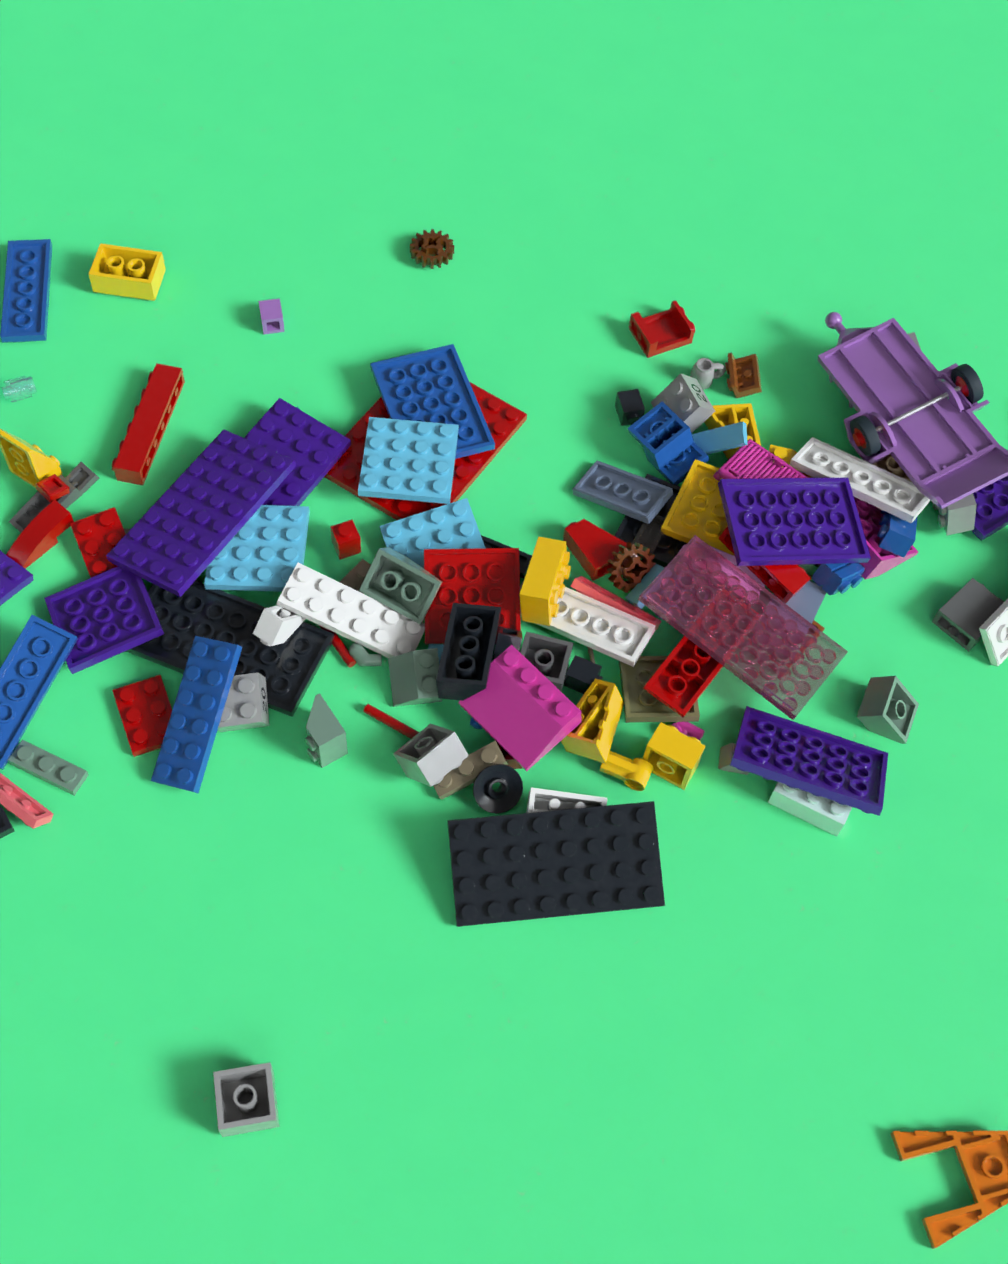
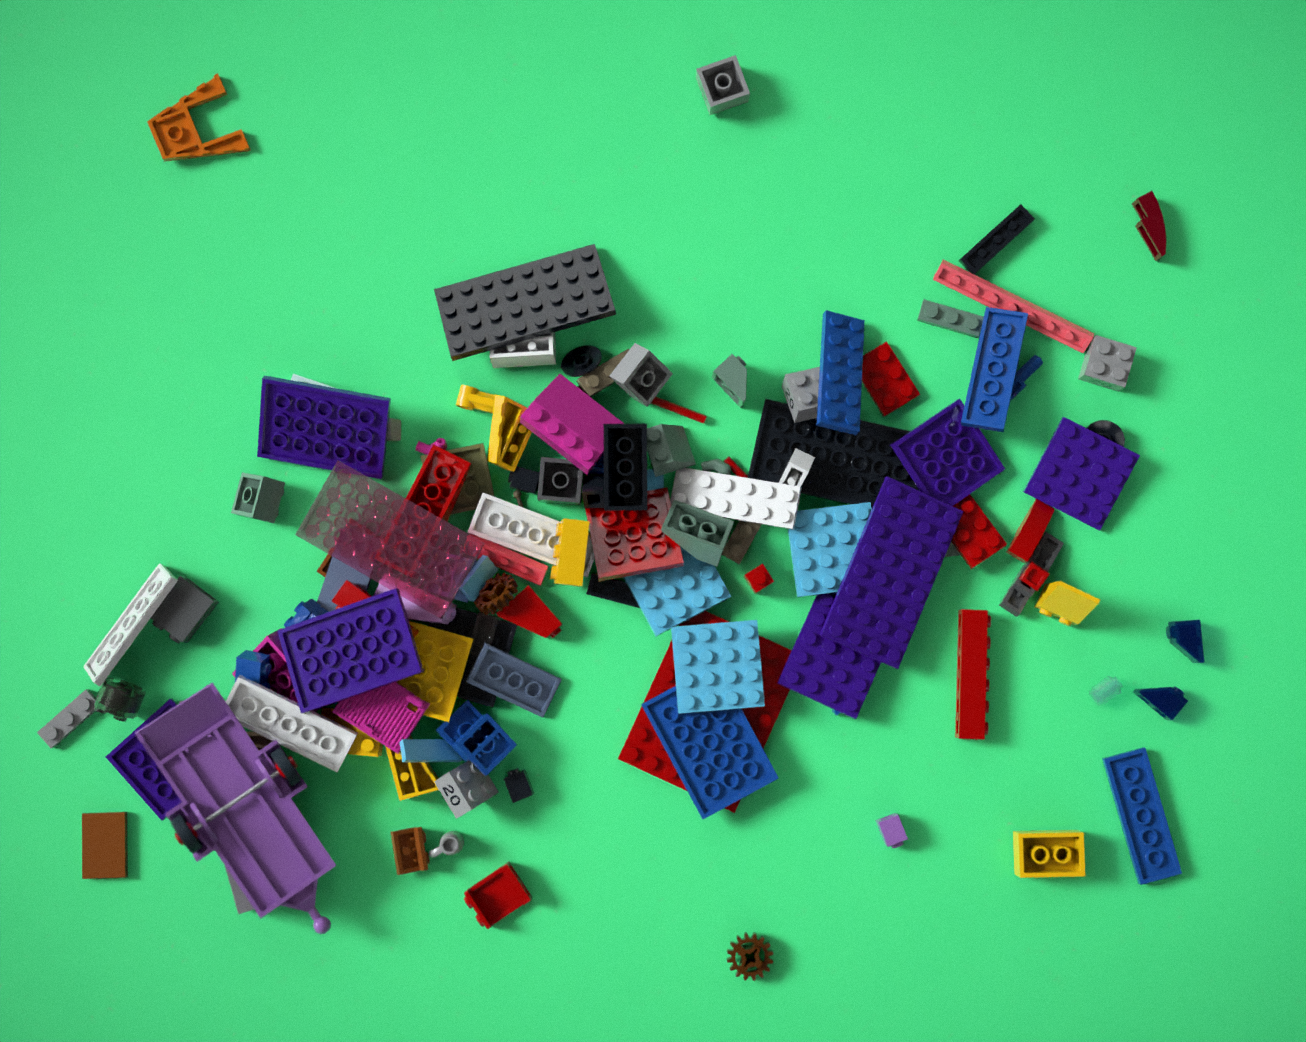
camera: 175 degrees right, 25 degrees up
yellow brick [643,722,705,790] -> none

